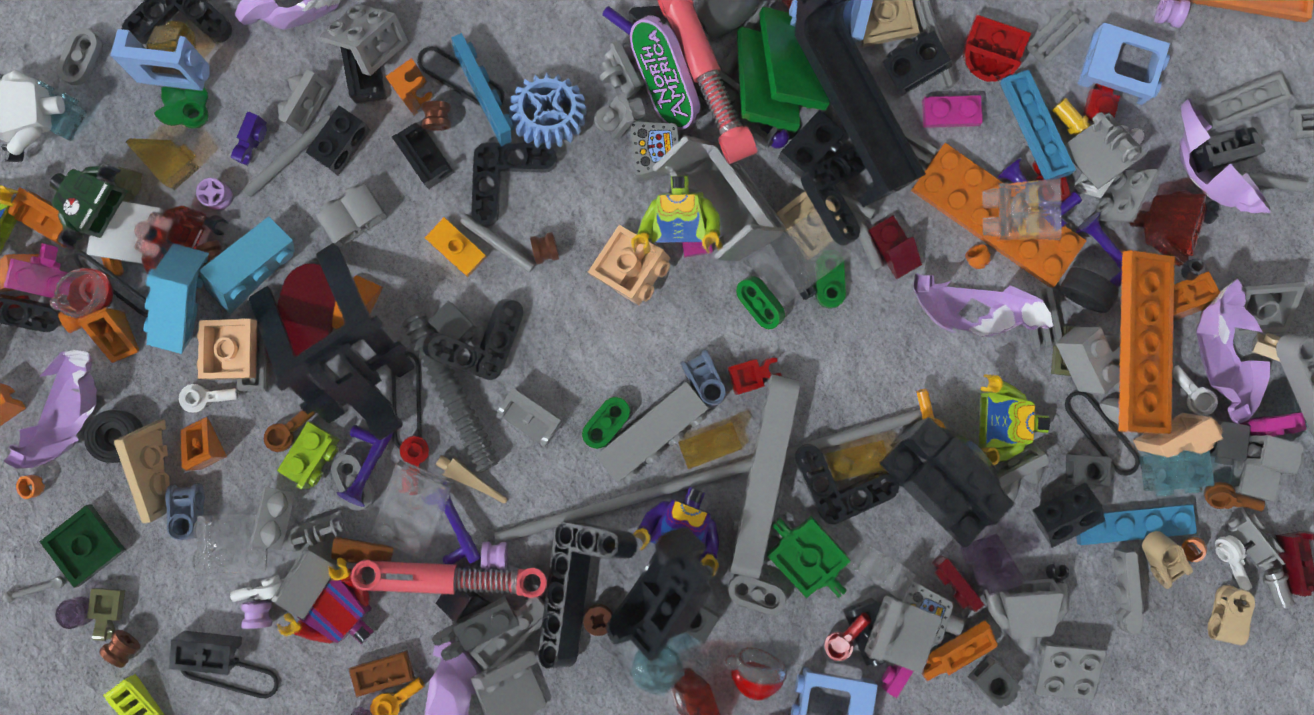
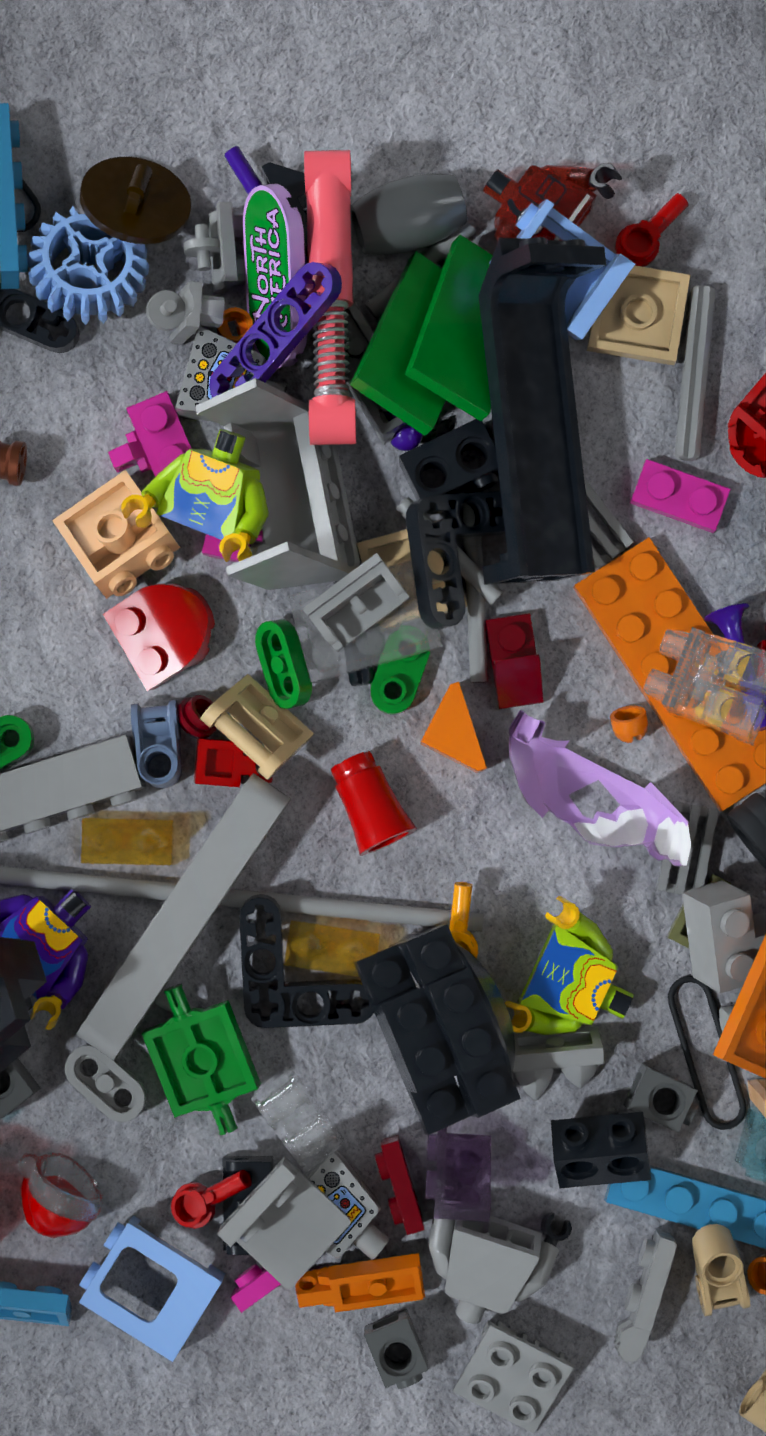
camera: 25 degrees right, 0 degrees up
black brick [882,31,952,96] -> none
none -> dark brown shield [80,157,191,244]
none -> red slope [103,582,215,691]
none -> dark pink hinge [108,391,192,477]
none -> dark red plate [177,695,216,738]
none -> tan plate [200,674,314,780]
none -> dark purple beam [209,262,342,397]
none -> orange hinge [217,307,253,343]
none -> light grey hinge [302,553,411,653]
none -> red plant [331,751,417,856]
none -> orange slope [420,682,487,773]

